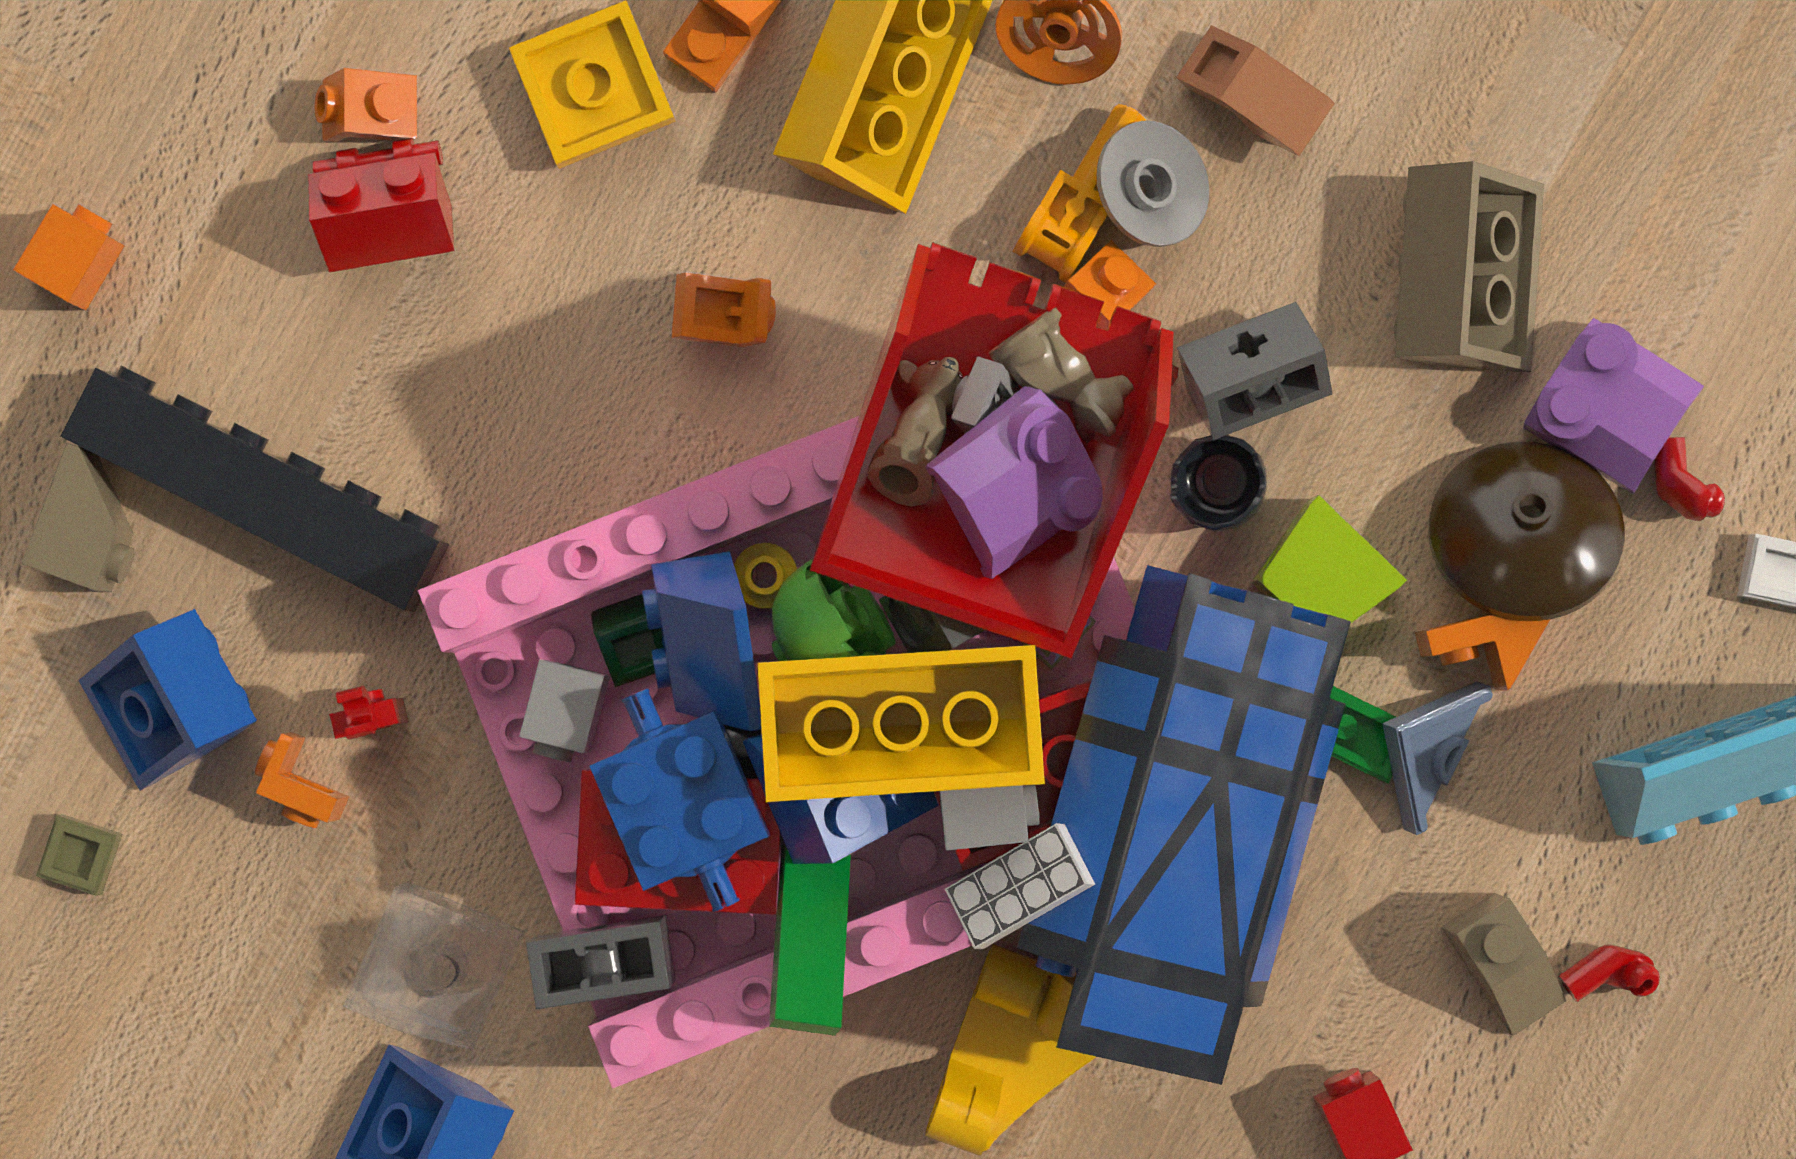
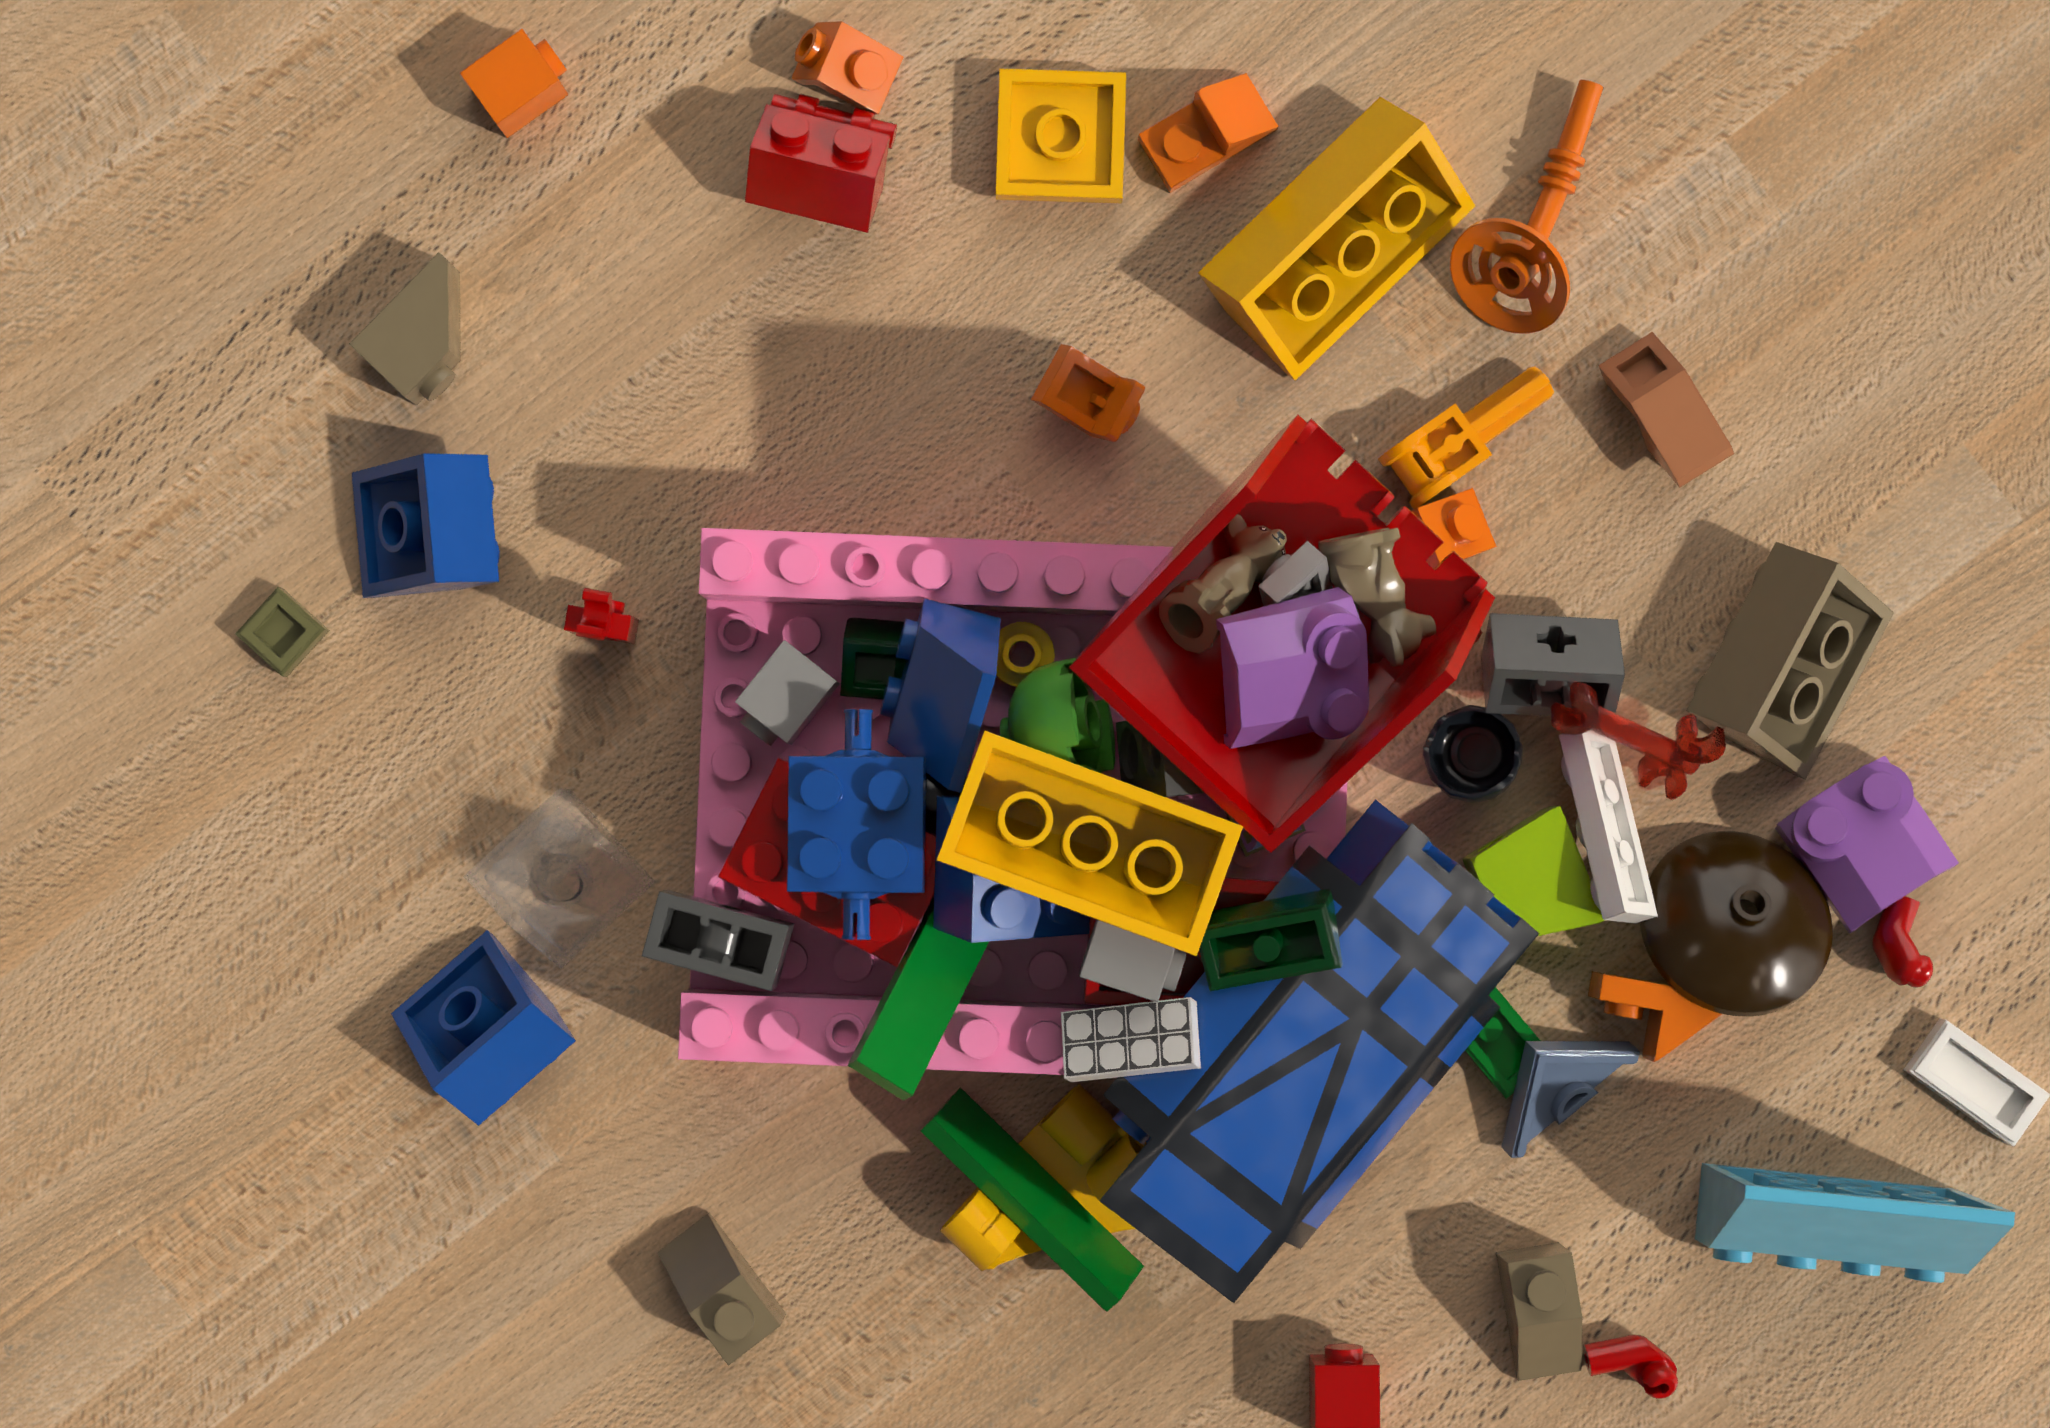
camera: 25 degrees right, 0 degrees up
black brick [60,365,449,612] -> none
orange bracket [255,732,349,828] -> none
light grey dish [1097,121,1209,247] -> none
none -> green tile [921,1087,1144,1312]
none -> dark green slope [1199,889,1343,991]
none -> clear red bar [1551,682,1726,800]
none -> white plate [1559,727,1658,924]

